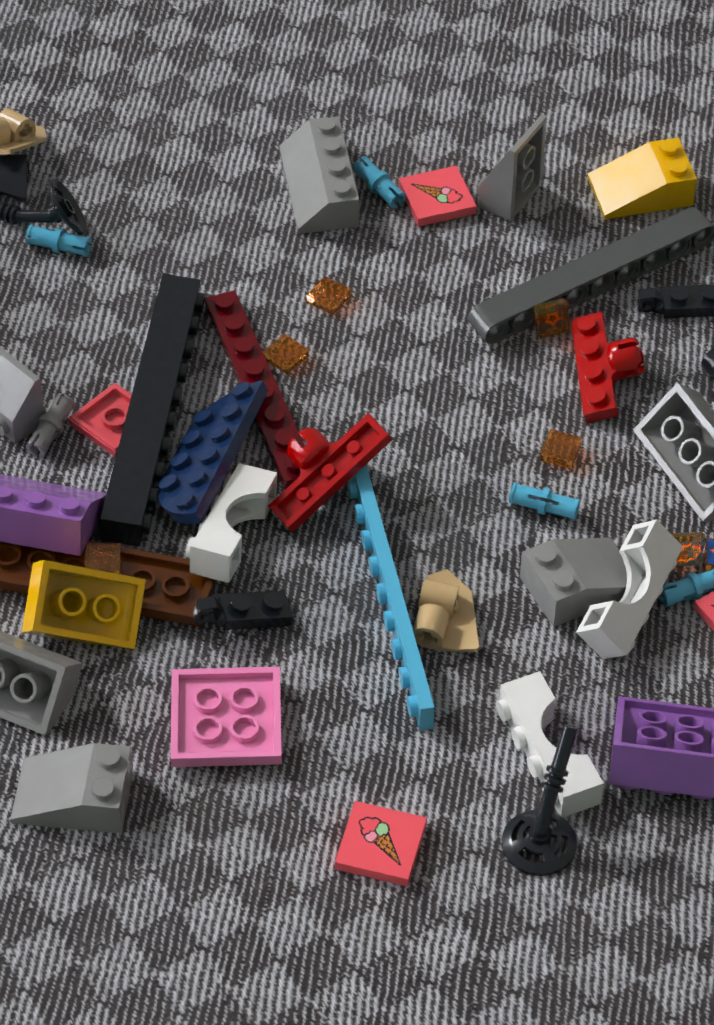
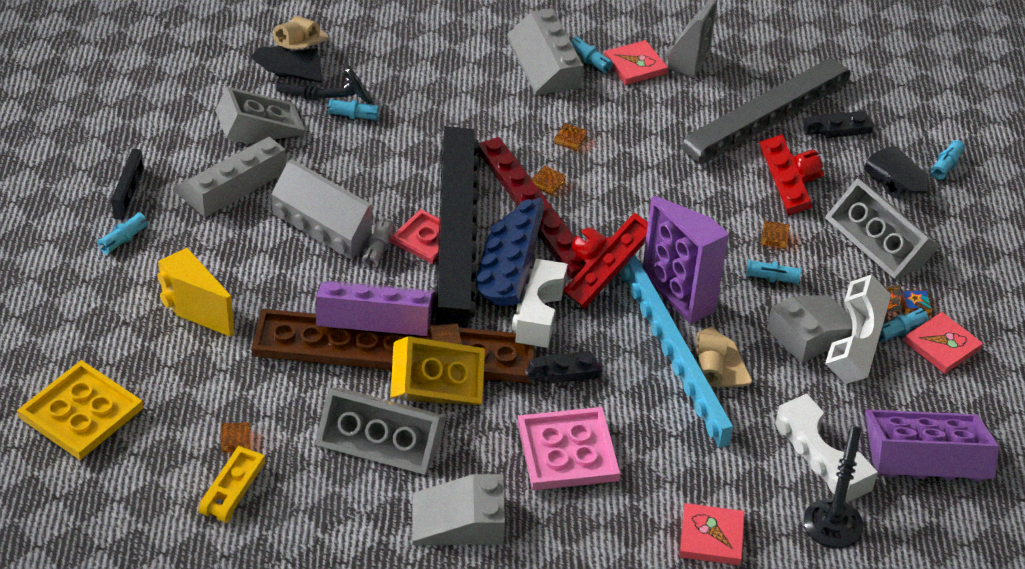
camera: 10 degrees left, 5 degrees down
clear orange tile [534,298,570,339] -> none
yellow slope [588,137,697,220] -> none
none -> medium lavender slope [642,196,729,324]

